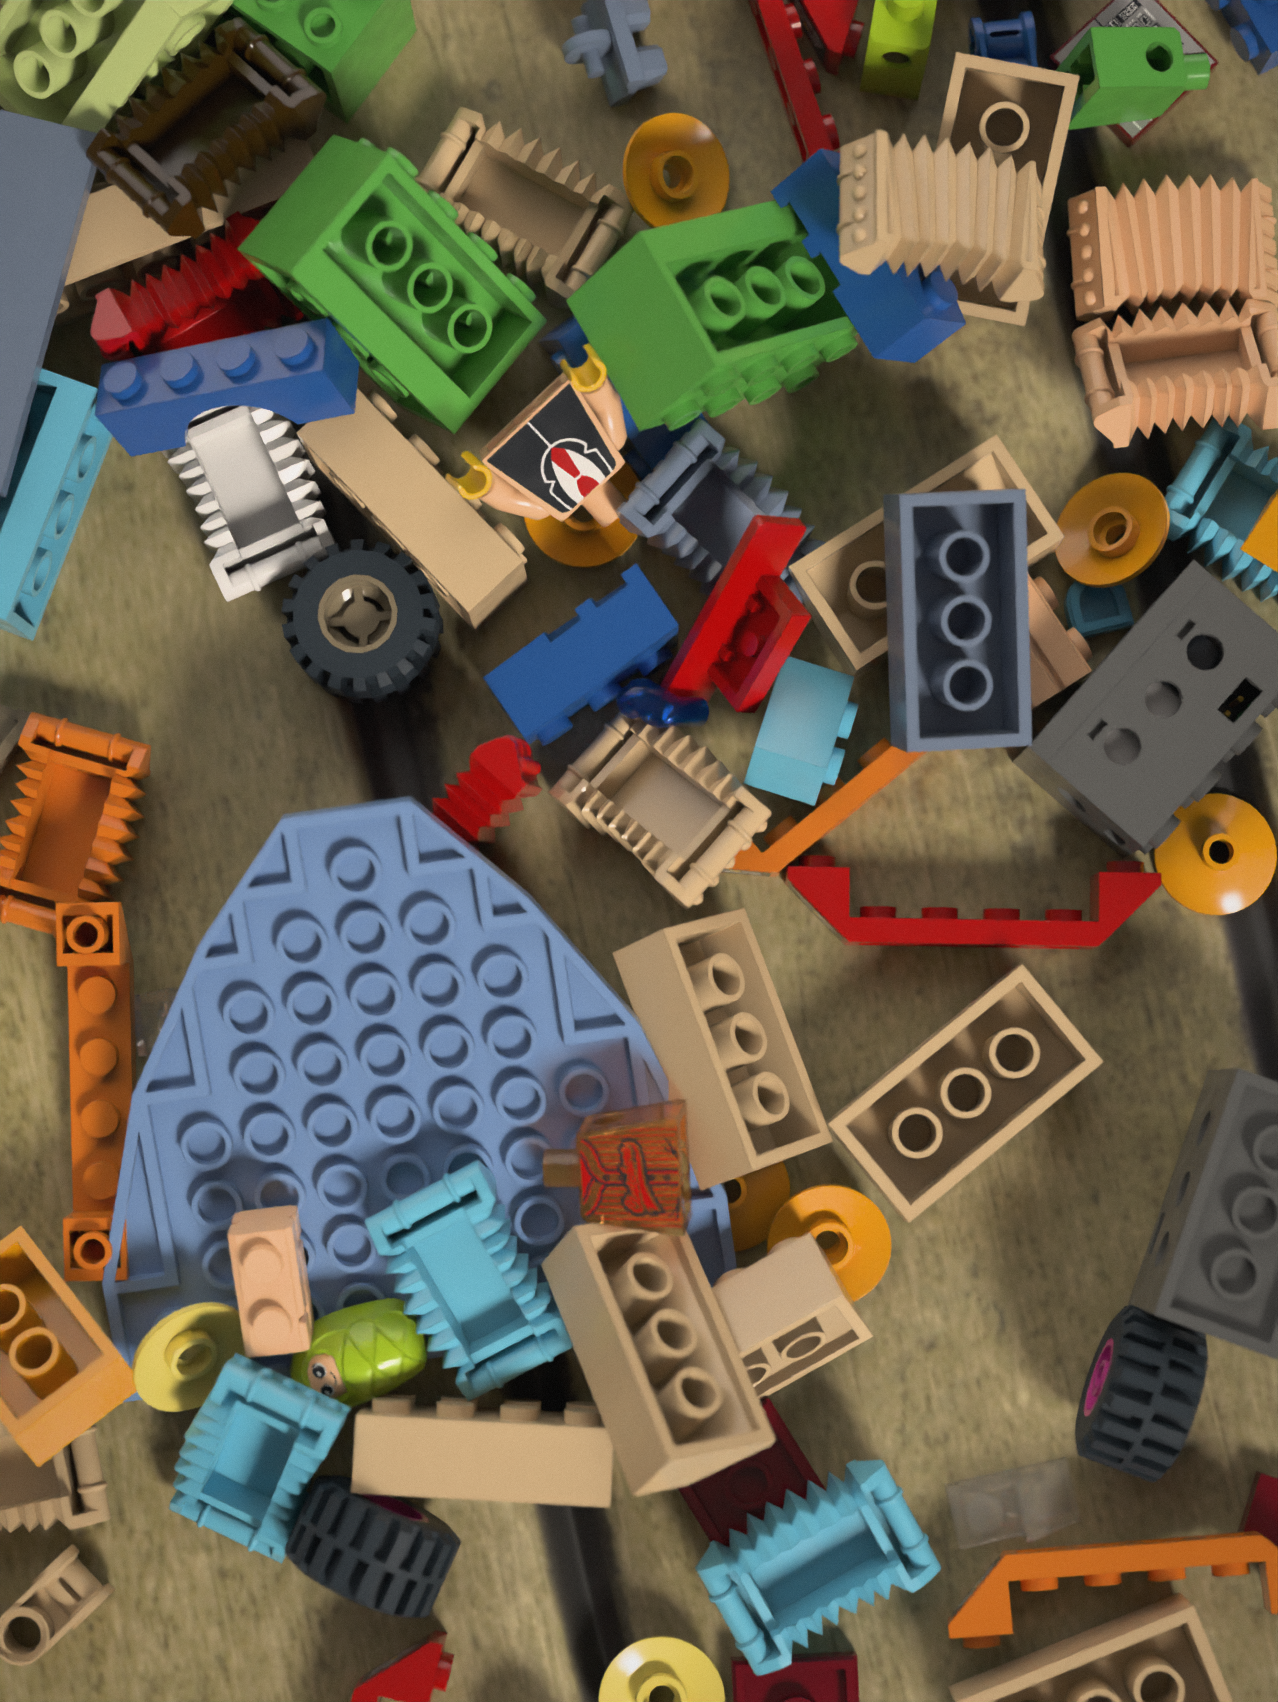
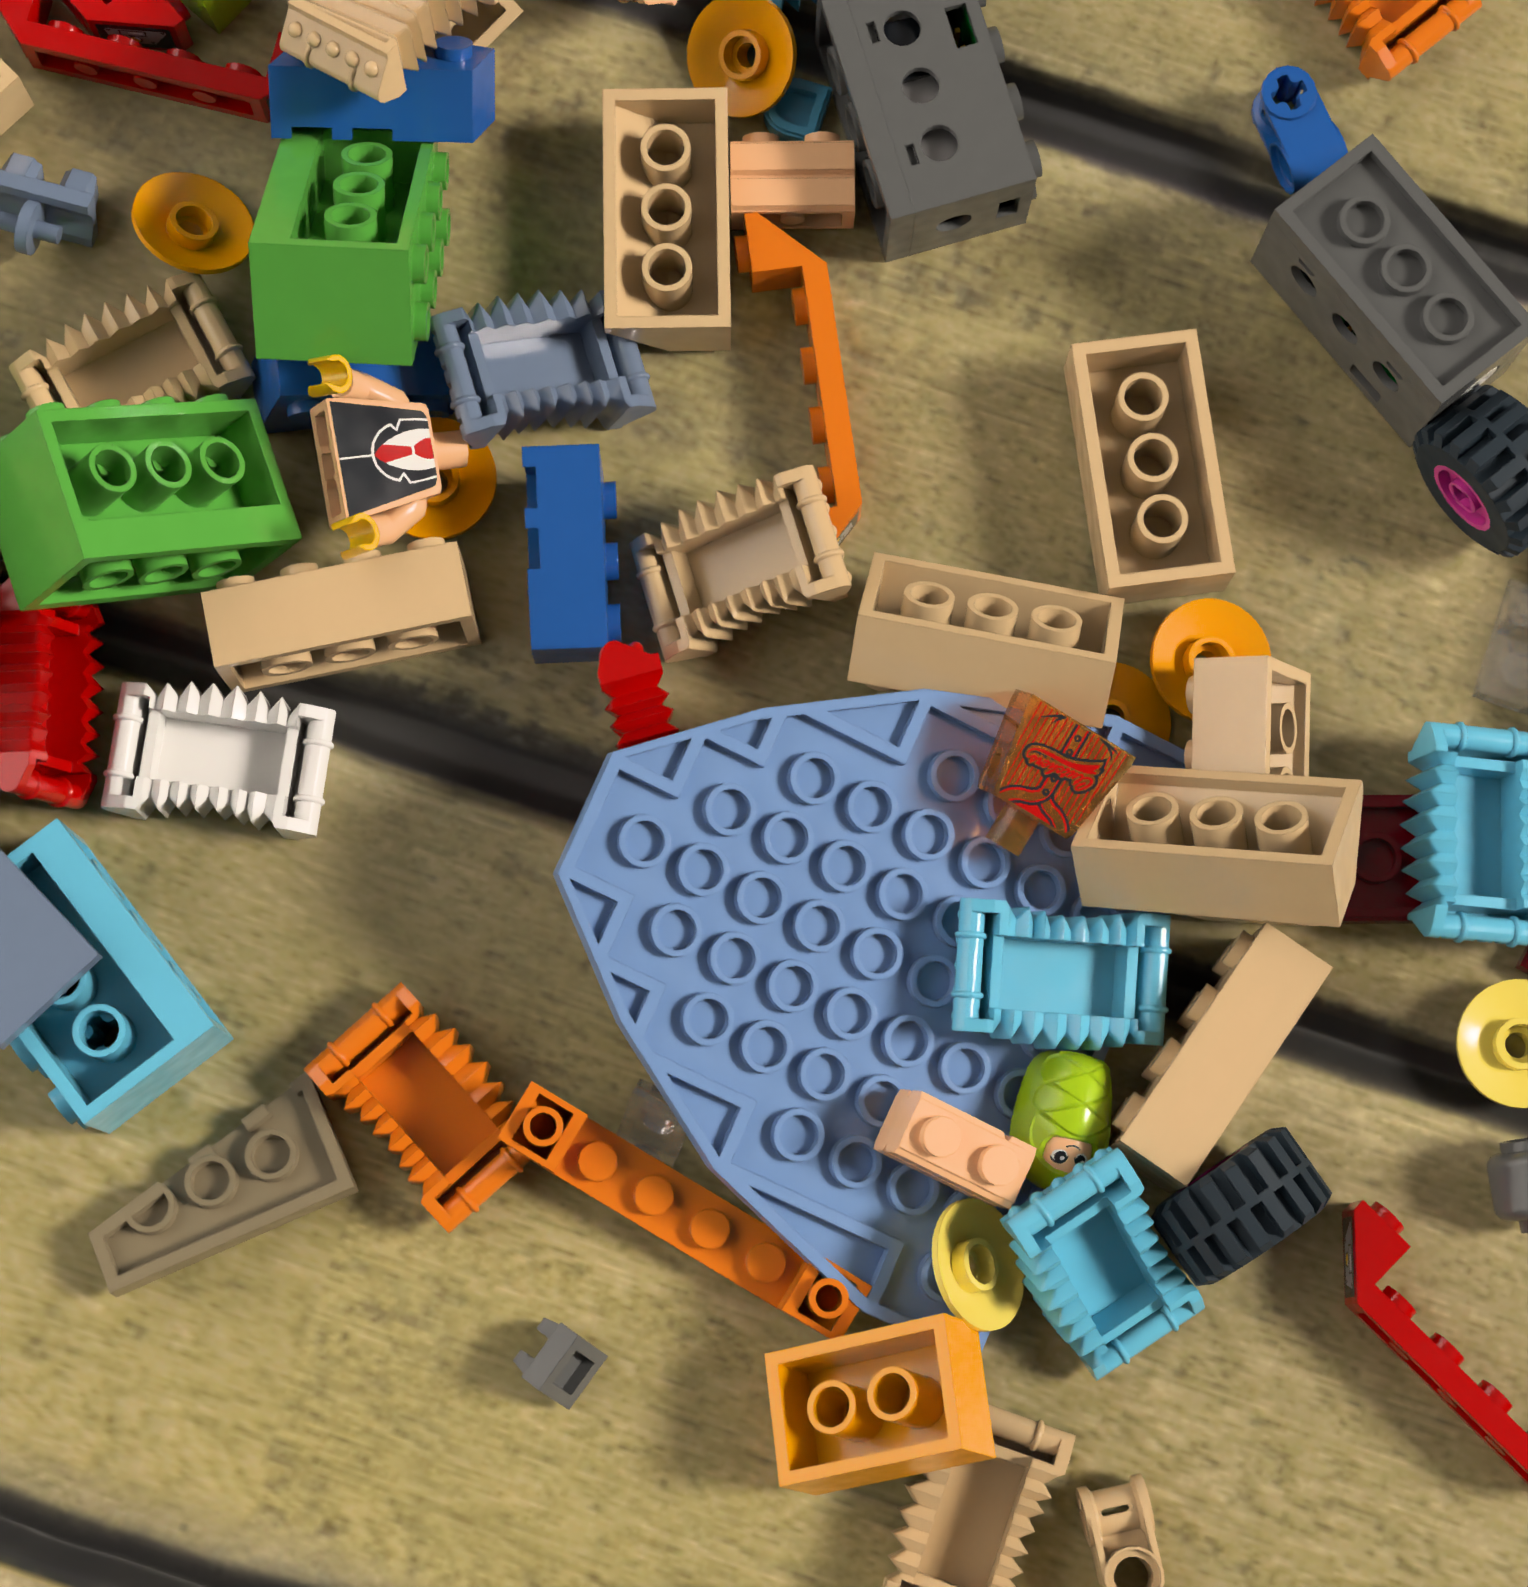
camera: 65 degrees left, 5 degrees down
blue arch [95,318,359,457] -> none
black wheel [282,539,444,704] -> none
clear blue arm [616,678,709,728] -> none
red bracket [648,515,812,720] -> none
medium azure piece [743,656,859,806] -> none
red slope [785,855,1161,950] -> none
sand blue brick [883,489,1032,752] -> none
light orange dish [1153,793,1277,915] -> none

